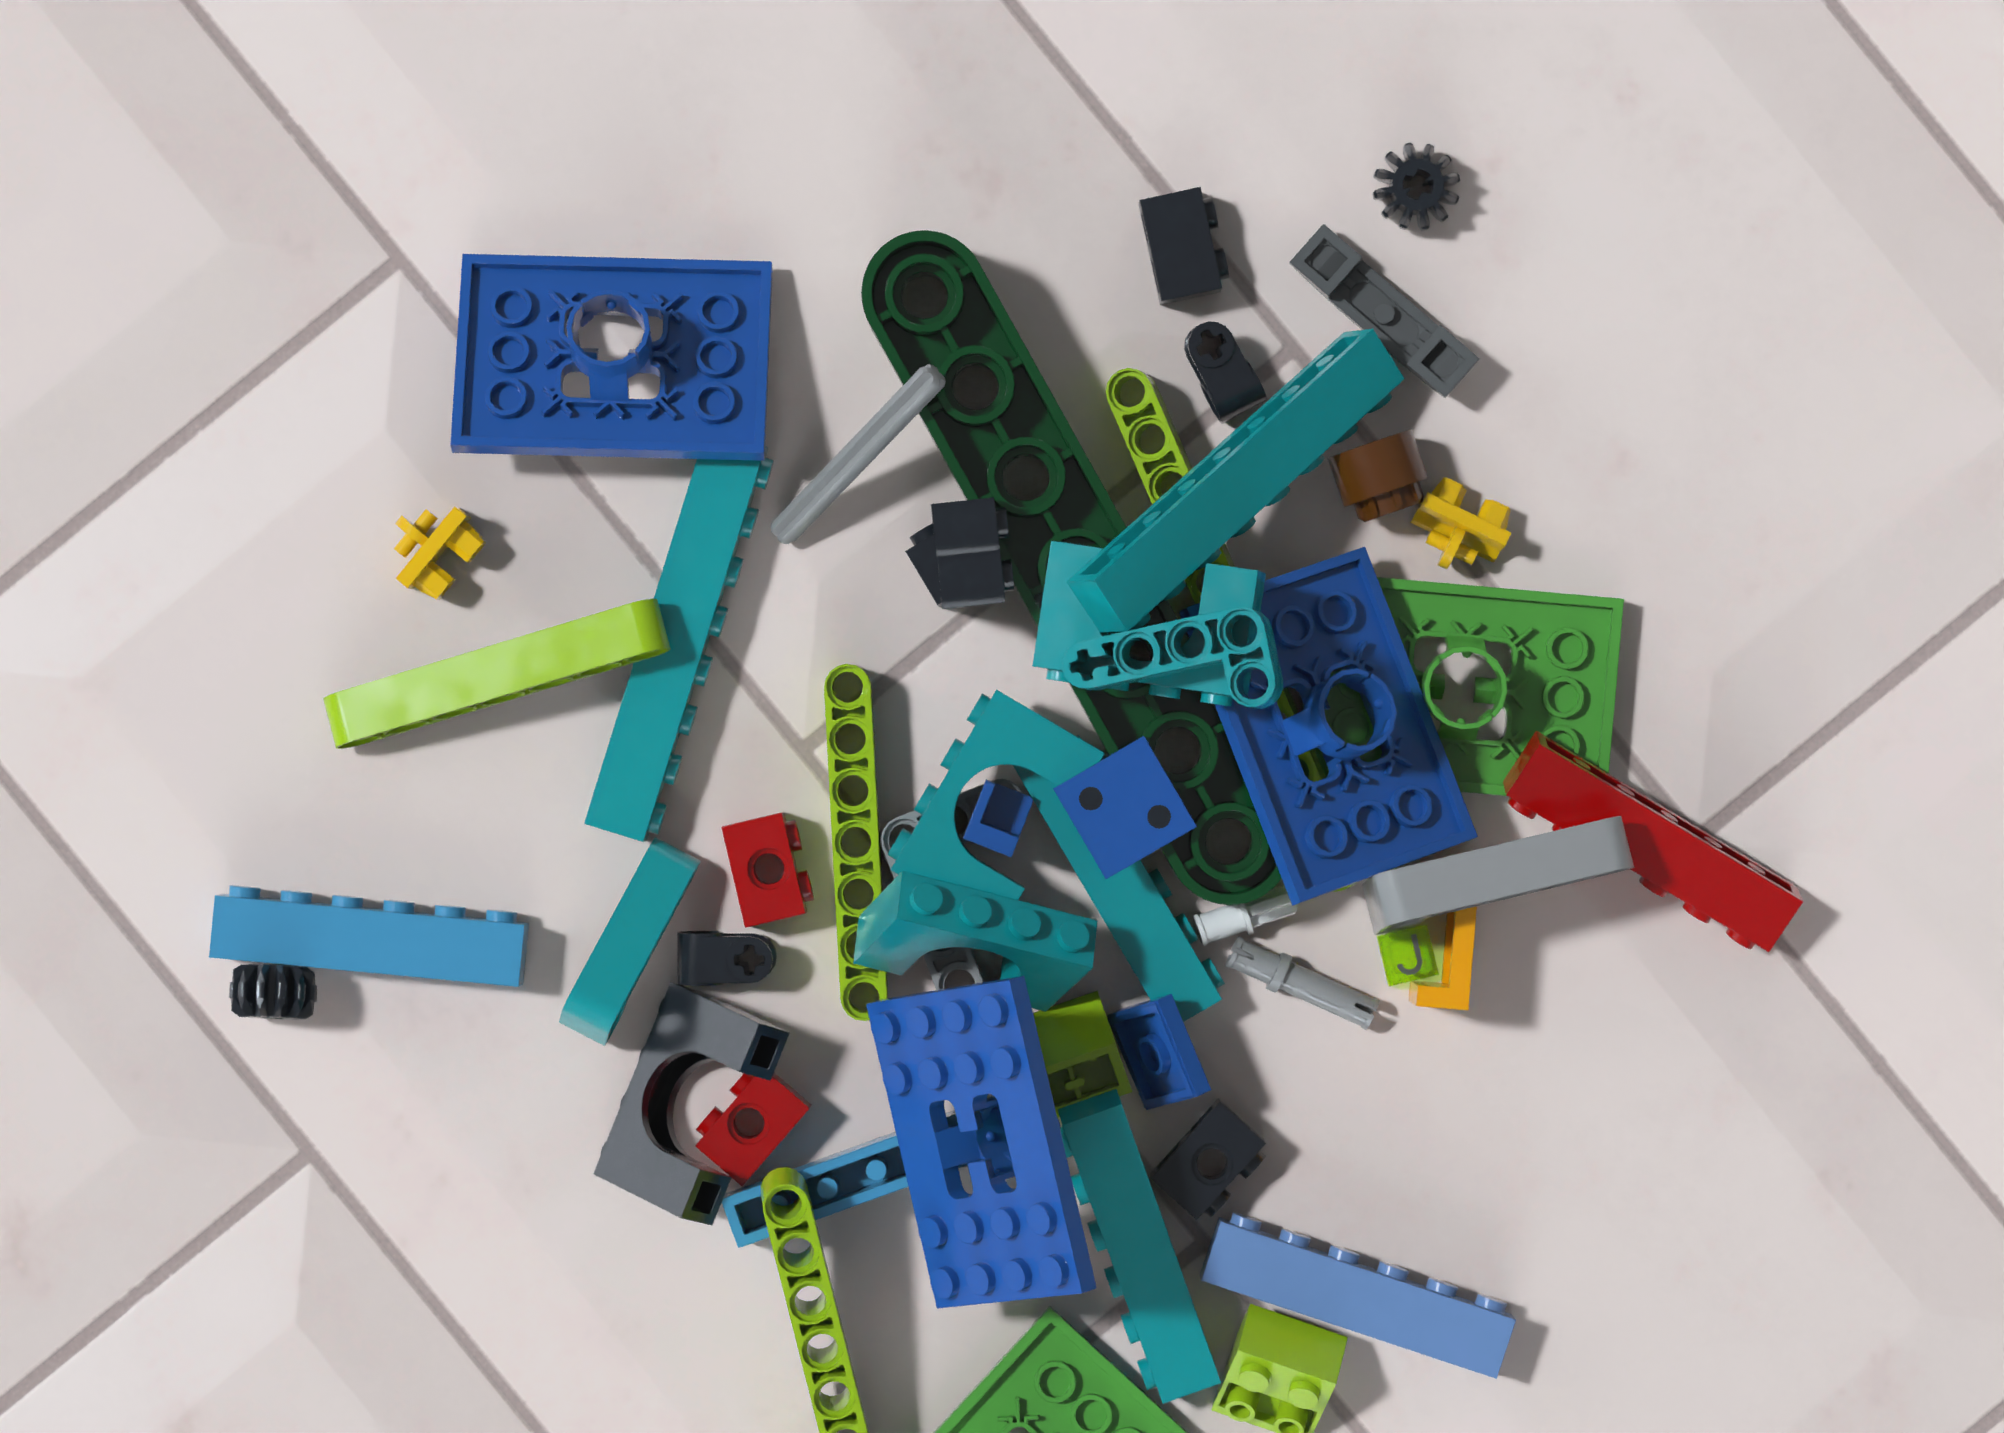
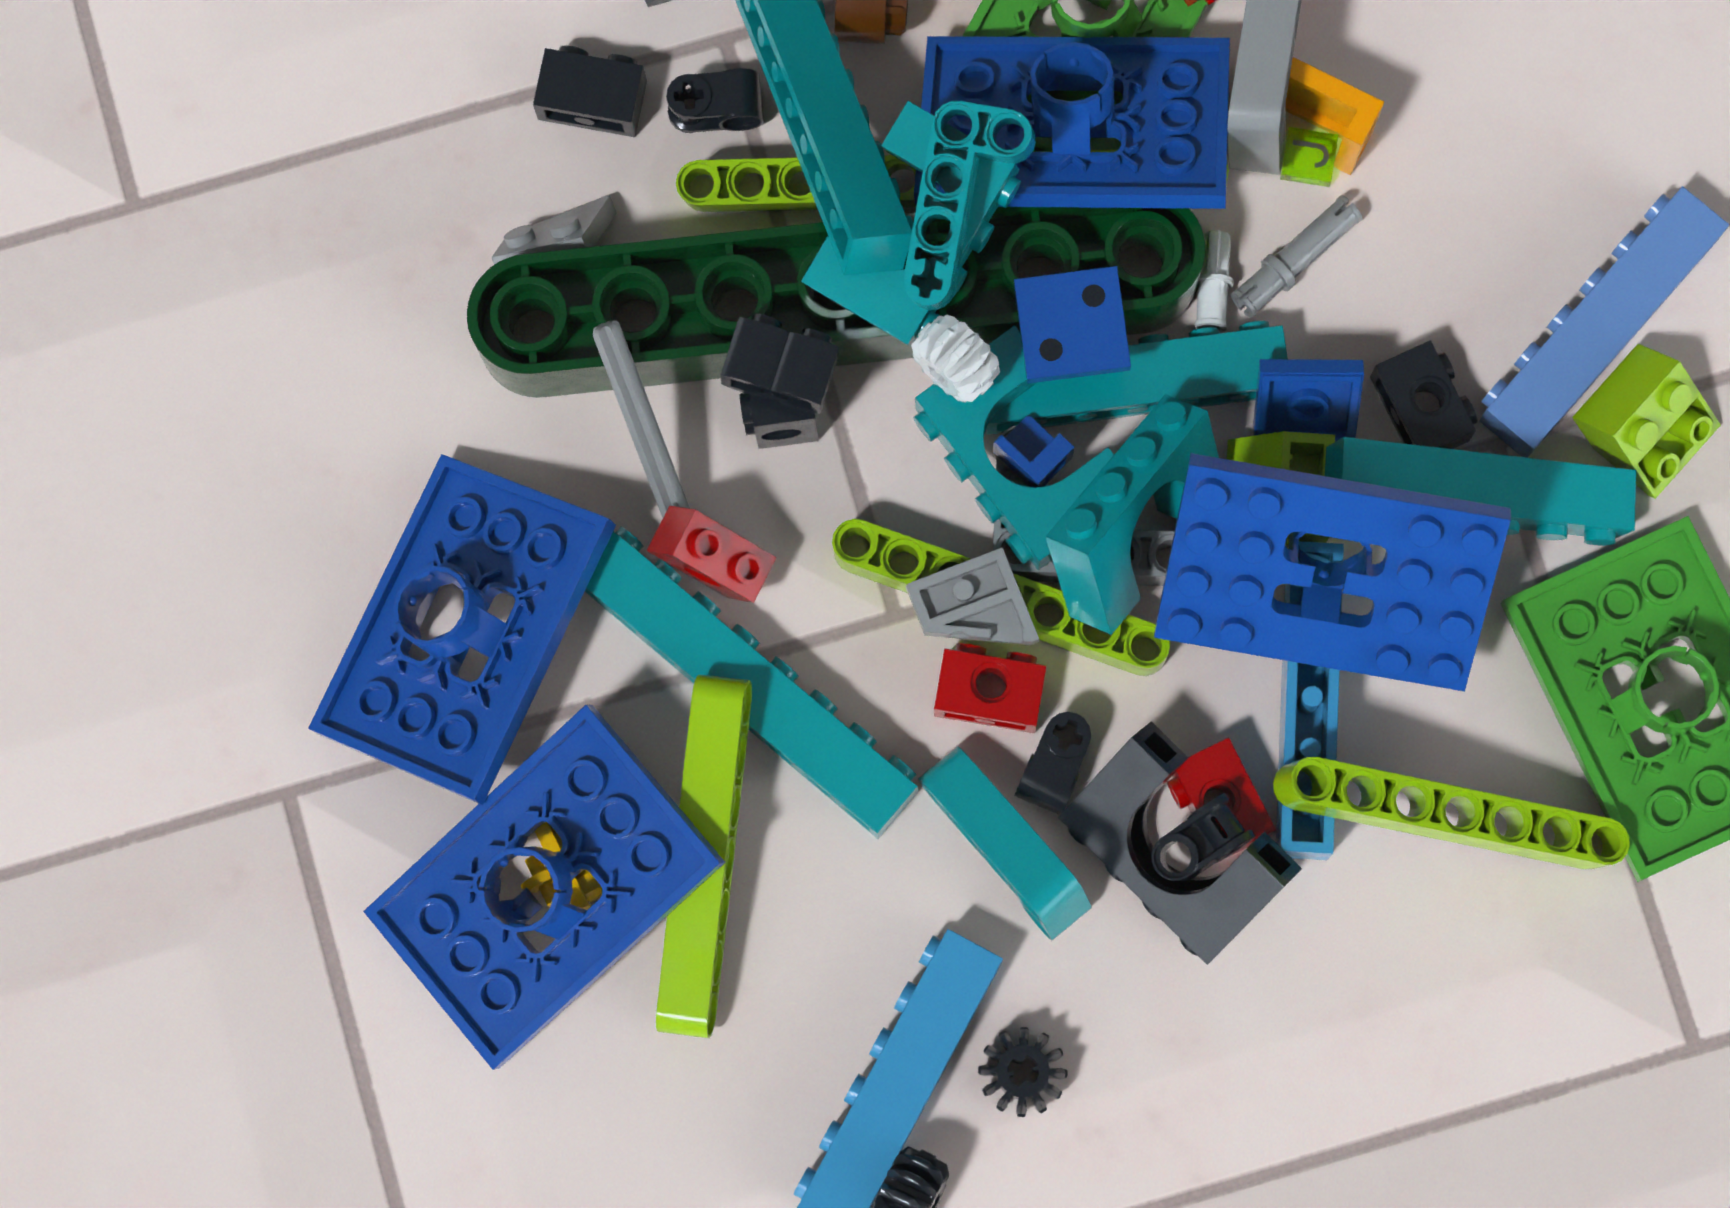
camera: 60 degrees left, 10 degrees down
none -> blue plate [363,704,725,1070]
none -> light grey wing [491,195,617,265]
none -> red brick [647,505,777,603]
none -> light grey wing [906,547,1039,645]
none -> white gear [911,315,1000,402]
none -> black gear [978,1027,1068,1118]
none -> black piece [1152,793,1256,881]

